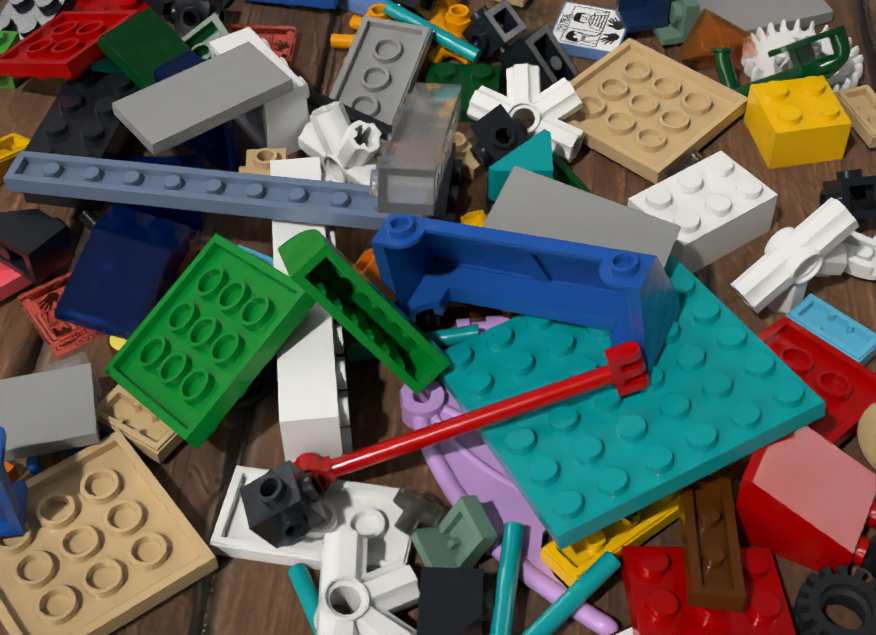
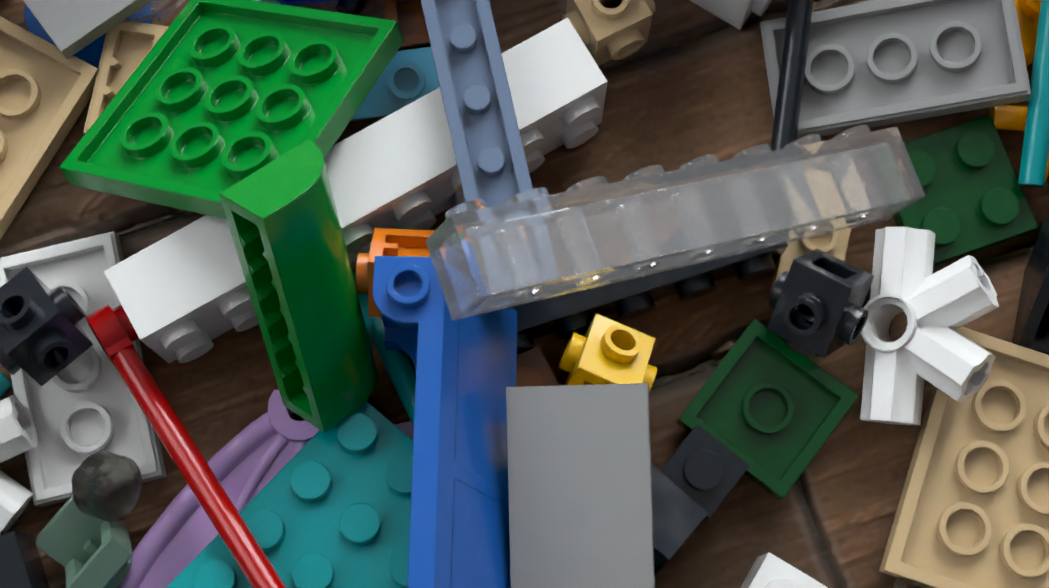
camera: 65 degrees right, 30 degrees up
white piece [298,101,400,188] -> none
teal slope [488,129,553,202] -> none

